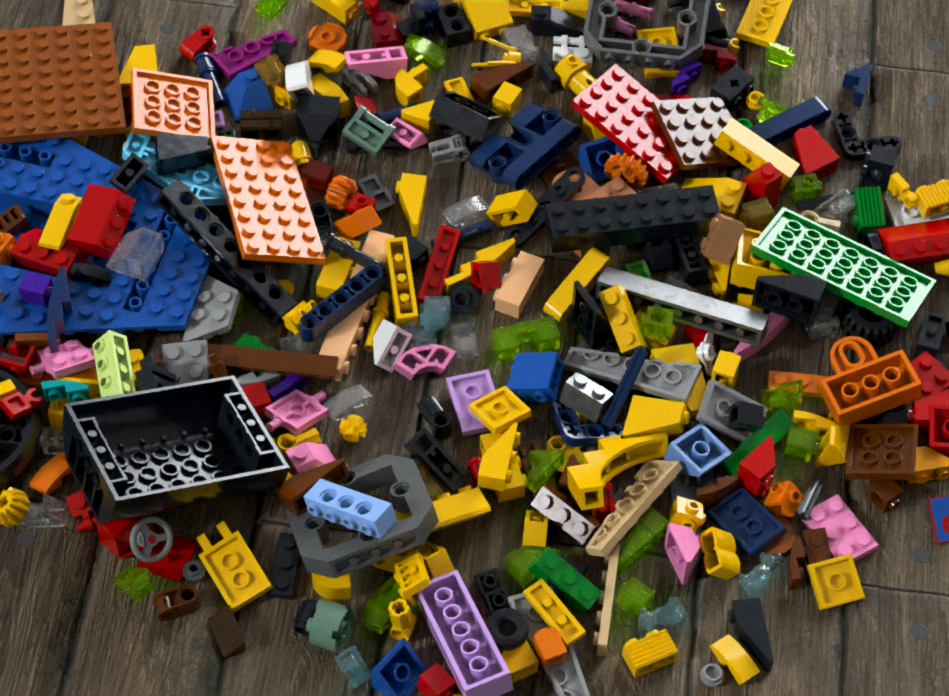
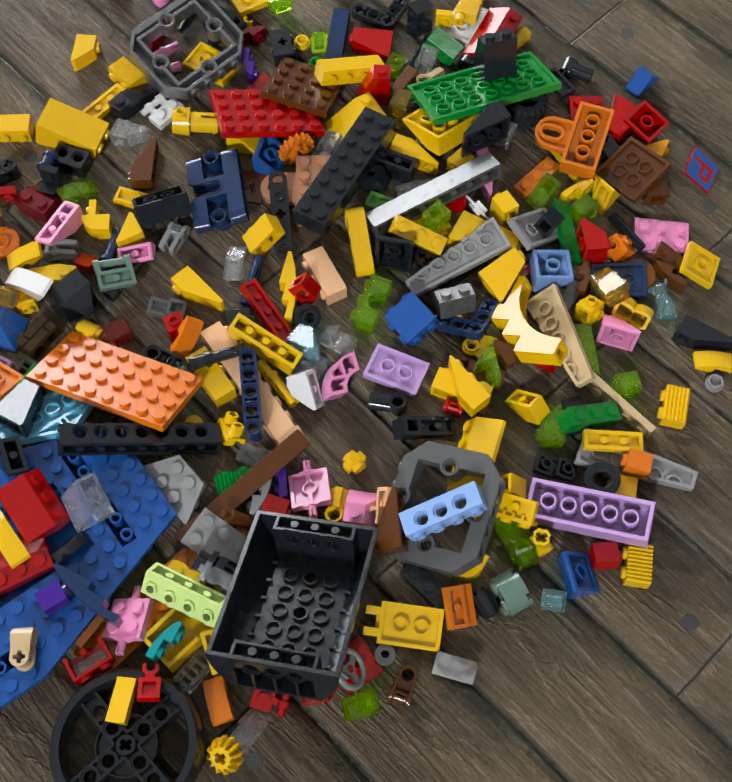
camera: 50 degrees left, 10 degrees up
clear slope [323,384,373,421] -> none
orange gear [325,175,357,212] -> none
yellow plate [469,386,531,435] -> none
yellow plant [471,36,521,67] -> none
yellow brick [492,81,522,118] -> none
brick [530,486,602,545] -> none
black slope [539,49,558,94] -> none
dark blue axle [601,347,648,428] -> none
clear light blue animal [637,596,688,633] -> none
medium nougat brick [700,213,746,265] -> none
none -> reddish brown slope [390,66,418,104]
none -> orange plate [441,583,477,630]
none -> black slope [473,29,517,82]
none -> clear yellow brick [589,267,630,308]

